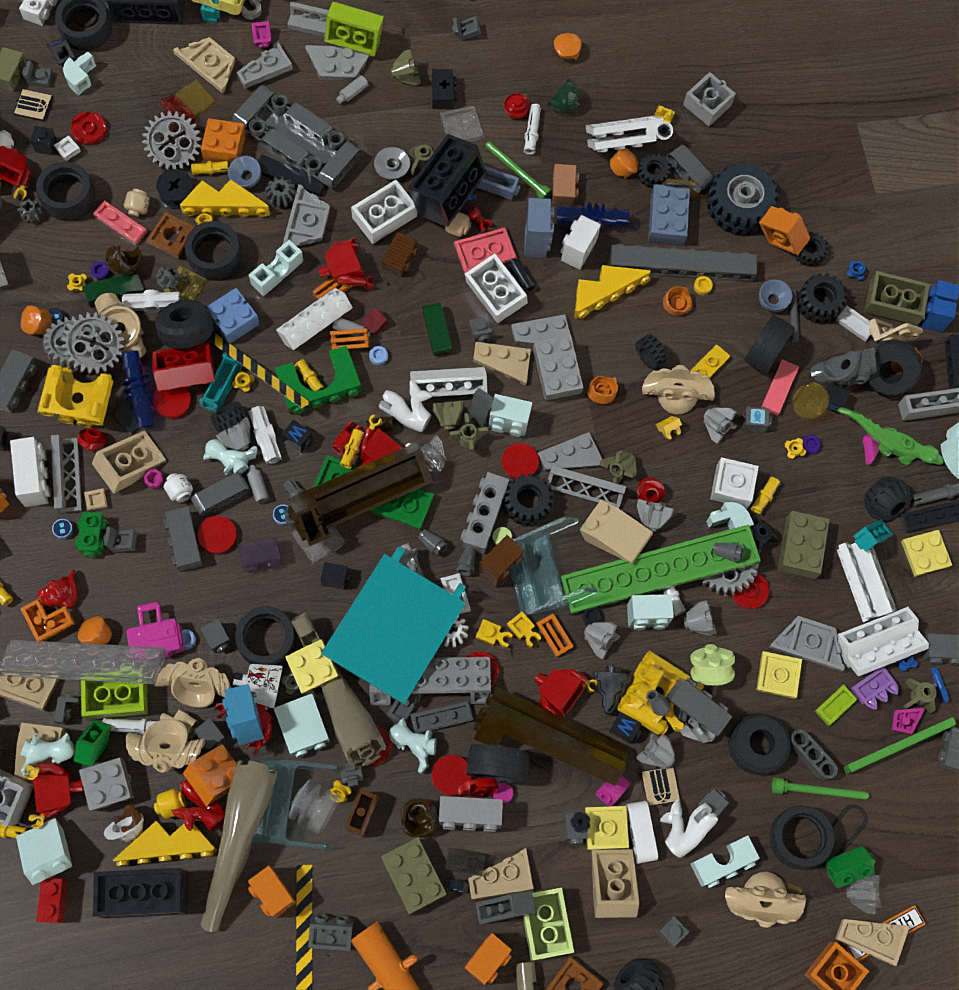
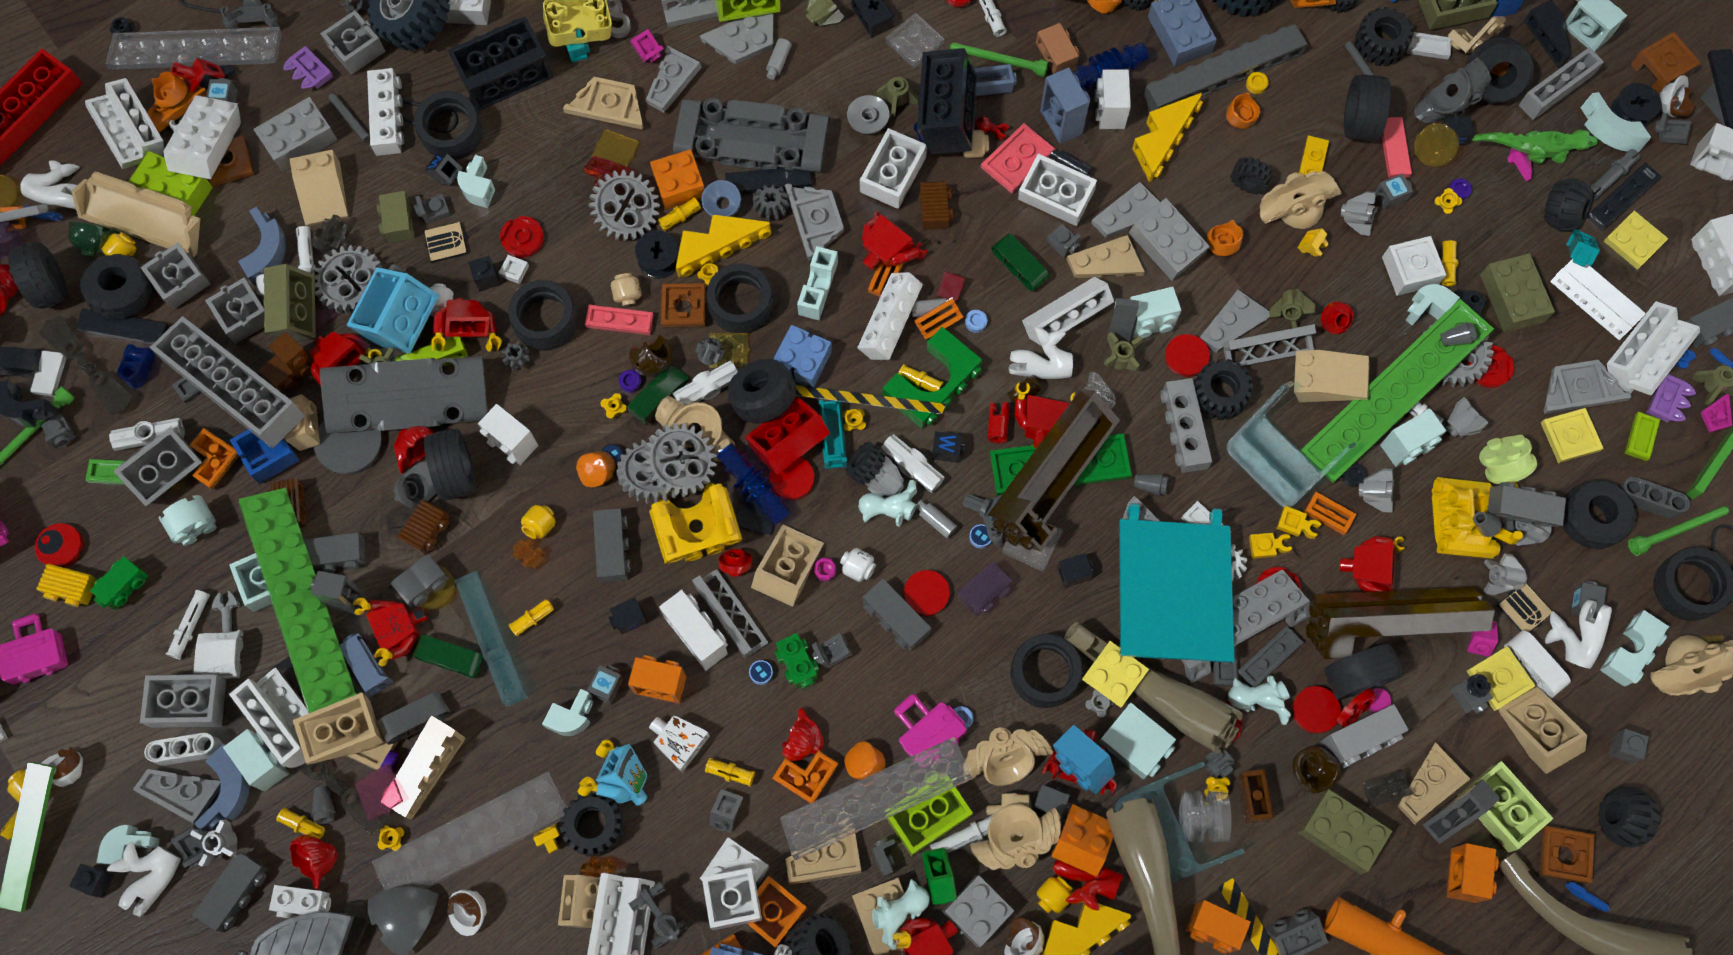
camera: 20 degrees left, 0 degrees up
tan tile [84,488,108,512] -> none
dark grey beam [191,473,250,516] -> none
dark grey brick [201,619,232,653] -> none
white torso [233,664,283,708] -> none
yellow pin [340,429,365,469] -> none
olive brick [432,401,464,430] -> none
black tile [448,879,469,893] -> none
dark grey cone [456,546,477,576] -> none
reddish brown brick [479,535,524,588] -> none
yellowish green tile [492,527,512,545] -> none
black rock [593,666,633,715] -> none
black brick [609,712,642,744] -> none
light grey brick [637,499,674,531] -> none
sand blue piece [758,279,792,312] -> none

